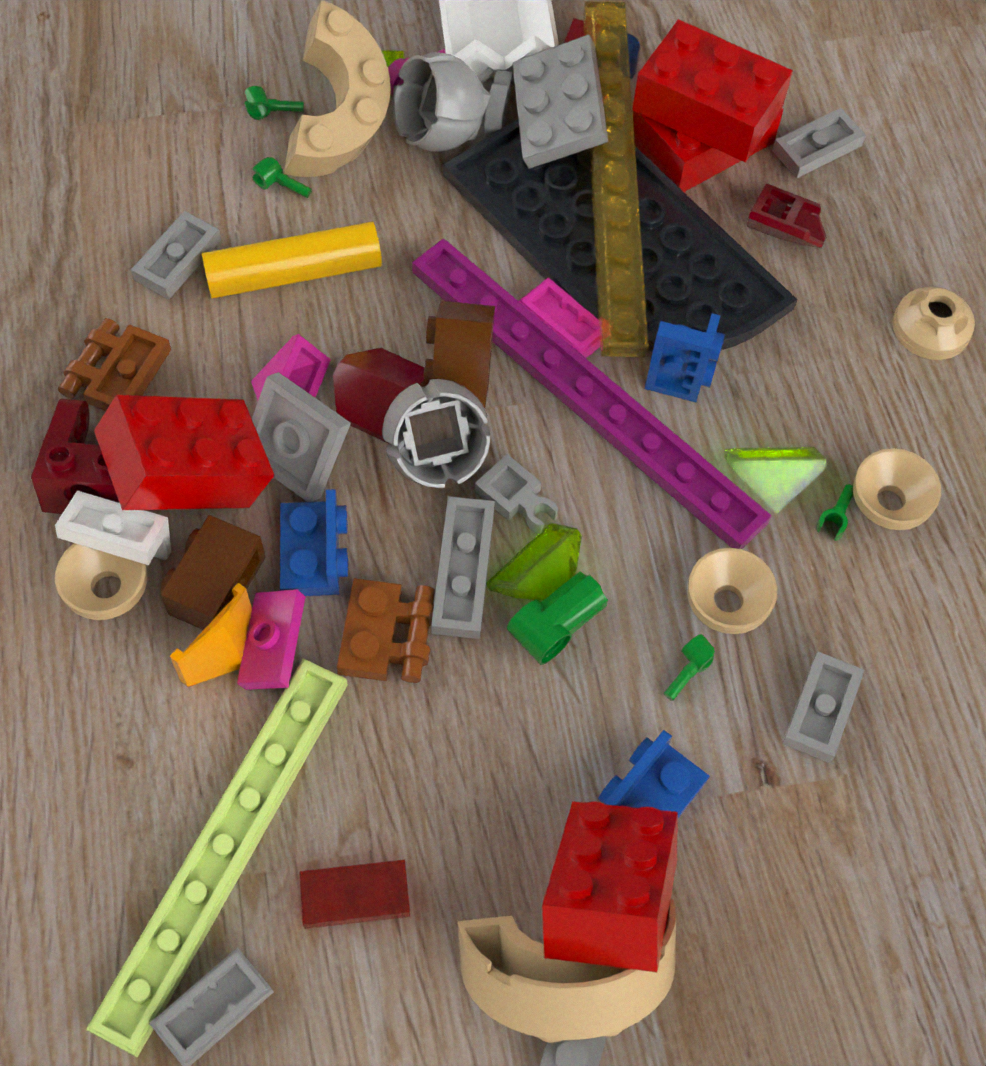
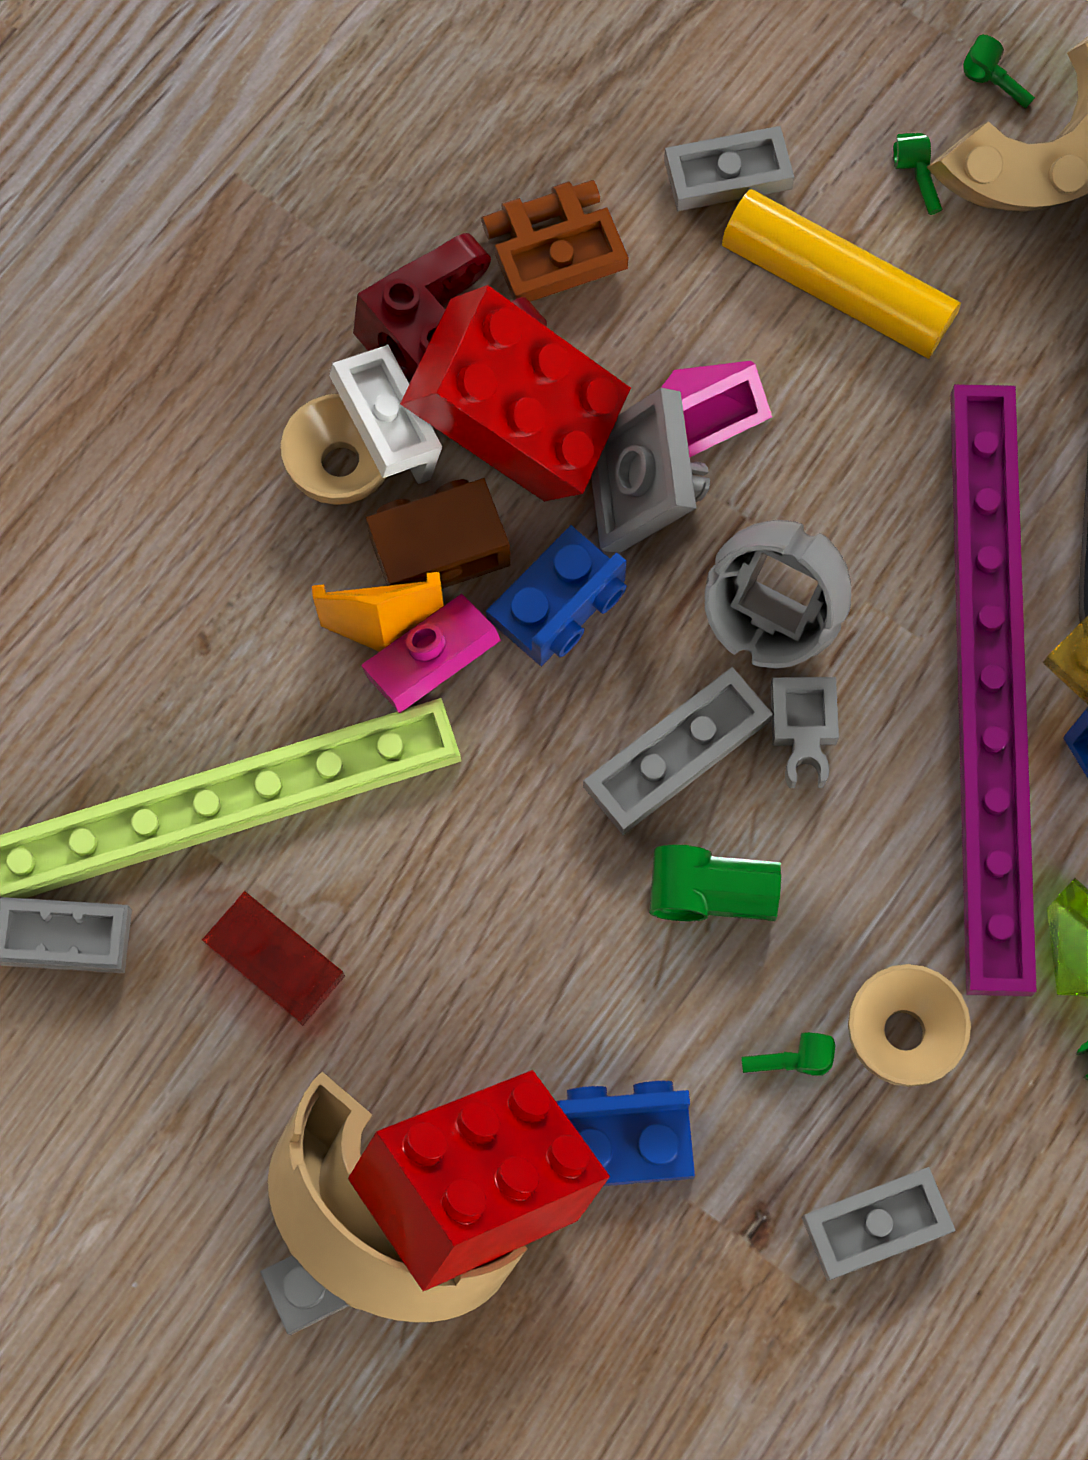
camera: 50 degrees right, 10 degrees up
dark red slope [333,348,426,444] -> none
dark orange plate [337,578,435,683] -> none
reddish brown brick [423,301,495,408] -> none
clear neon green slope [486,523,582,600] -> none
dark pink plate [519,278,612,358] -> none

